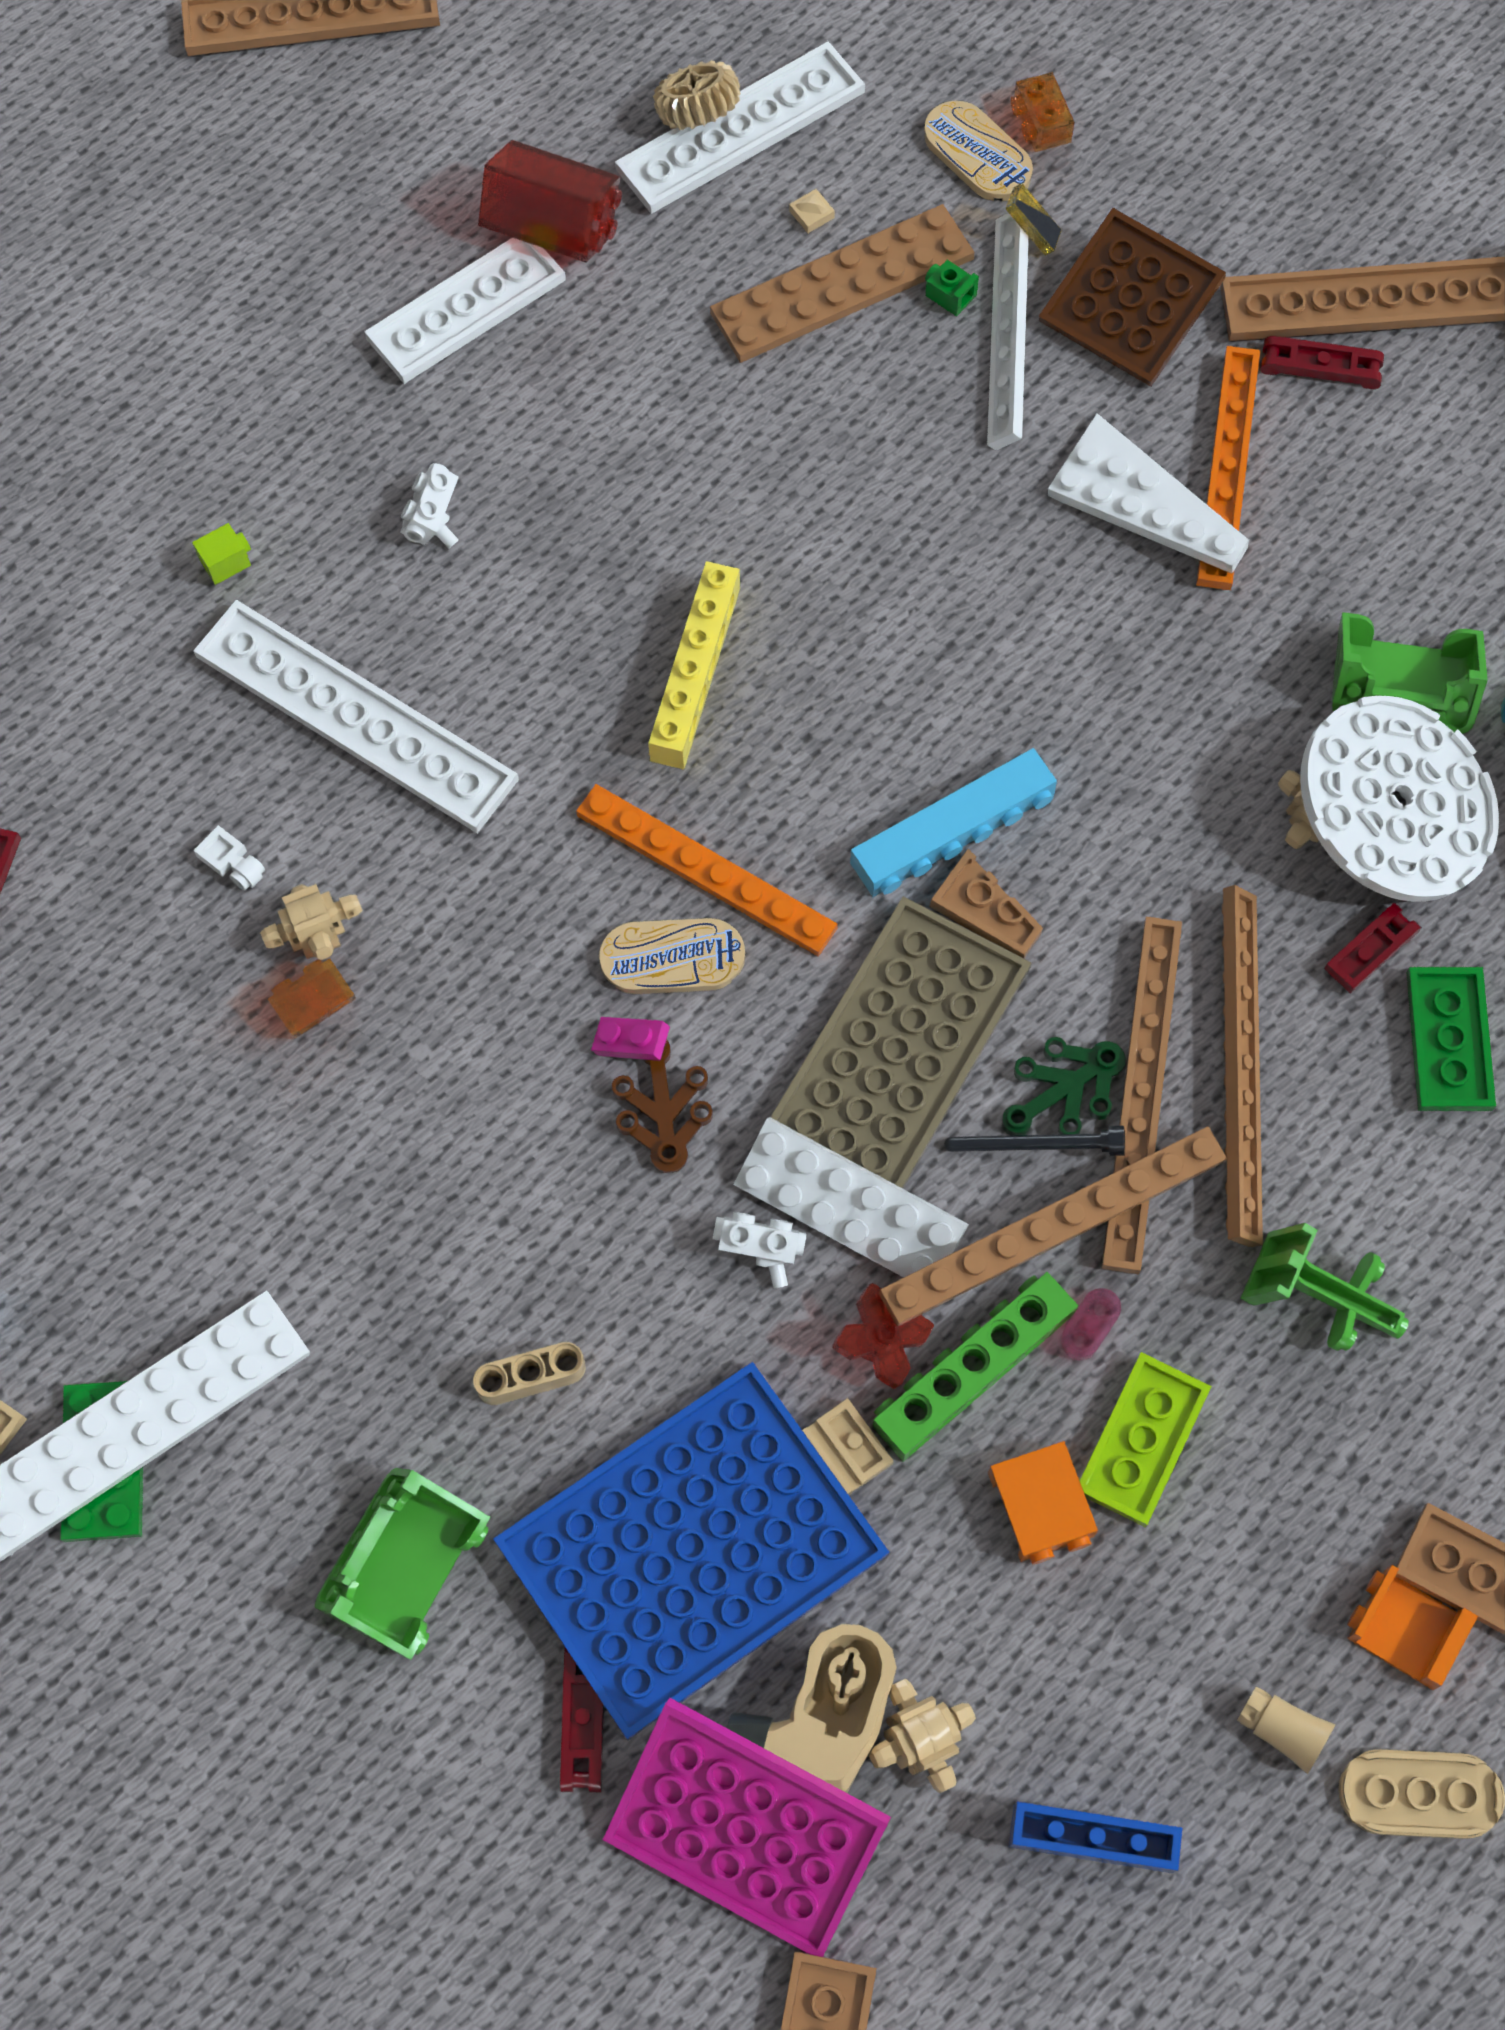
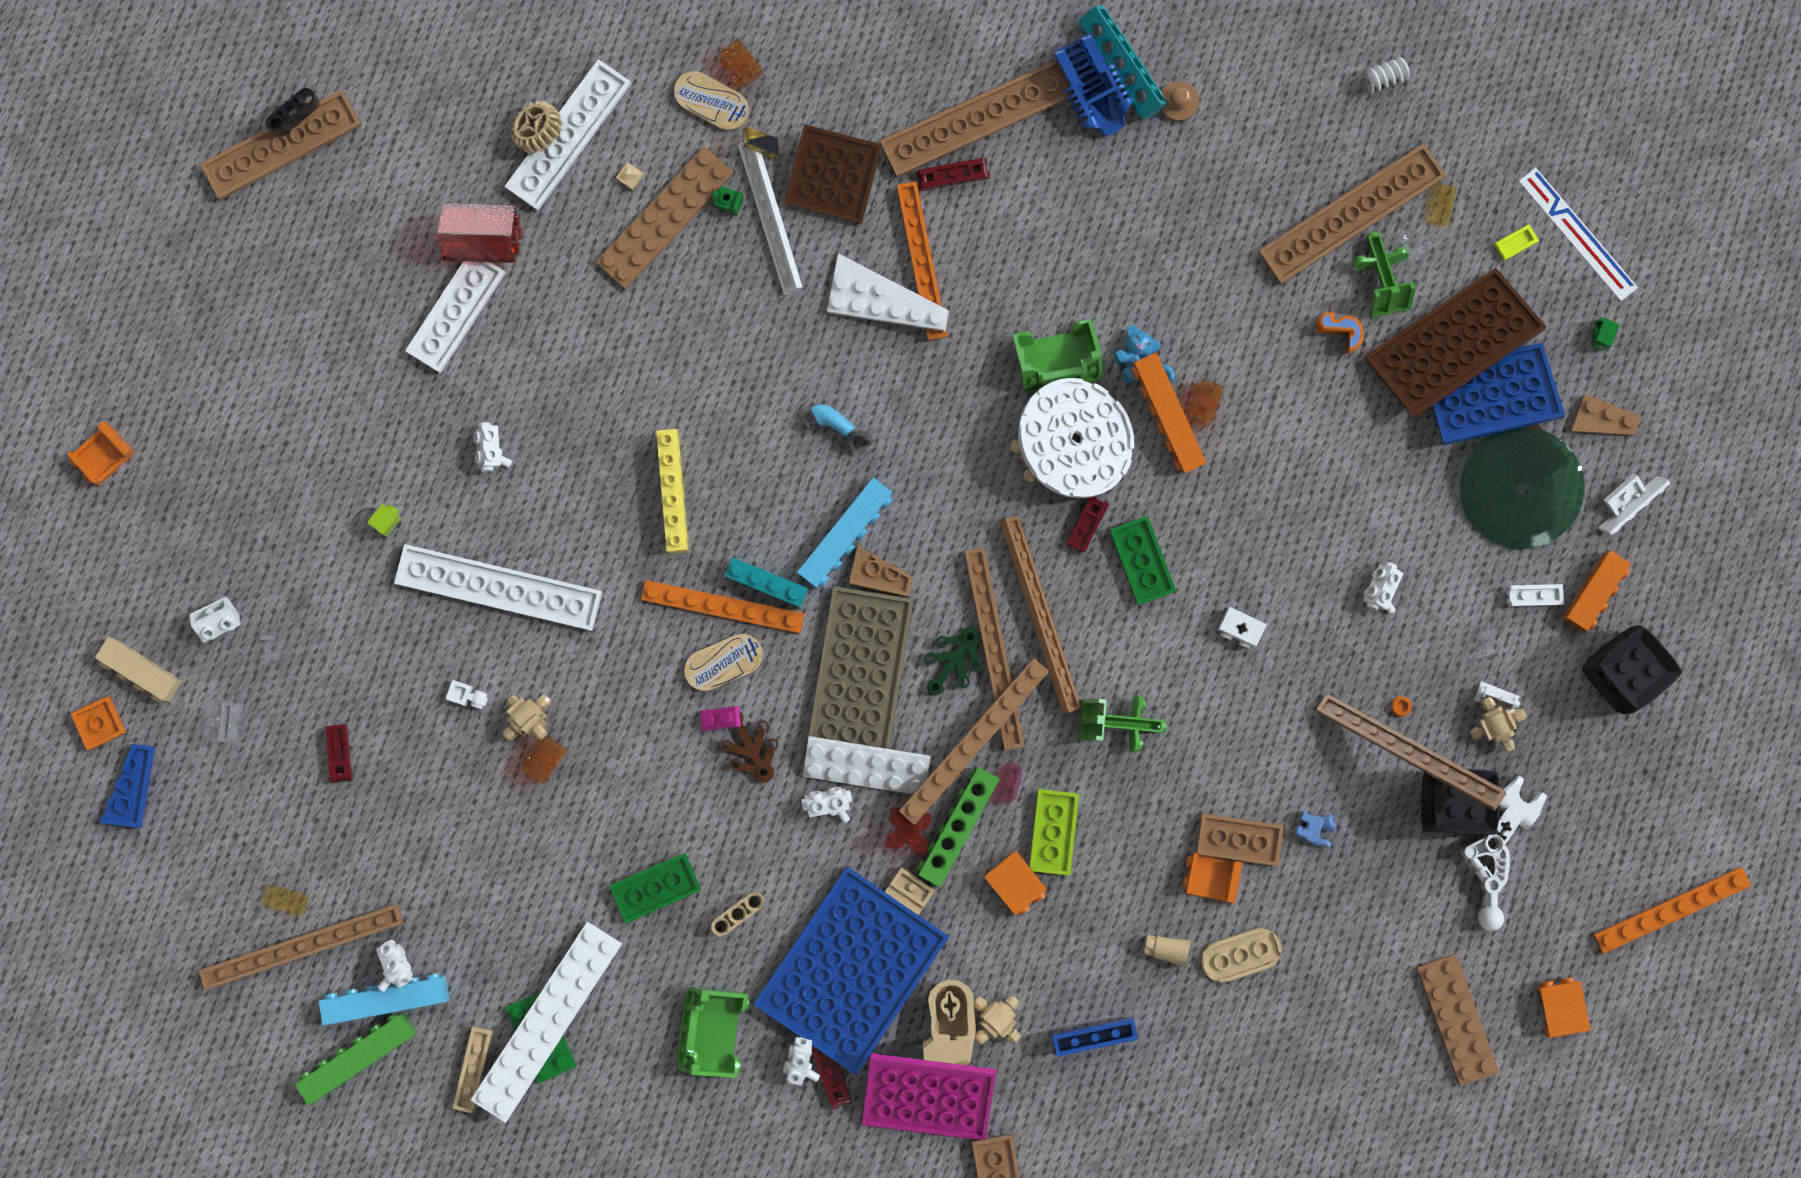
camera: 25 degrees left, 15 degrees up
black piece [944,1126,1125,1156] -> none
none -> green plate [610,852,702,924]
none -> teal brick [725,557,809,609]
none -> white brick [783,1037,820,1086]
none -> medium azure piece [802,404,873,452]

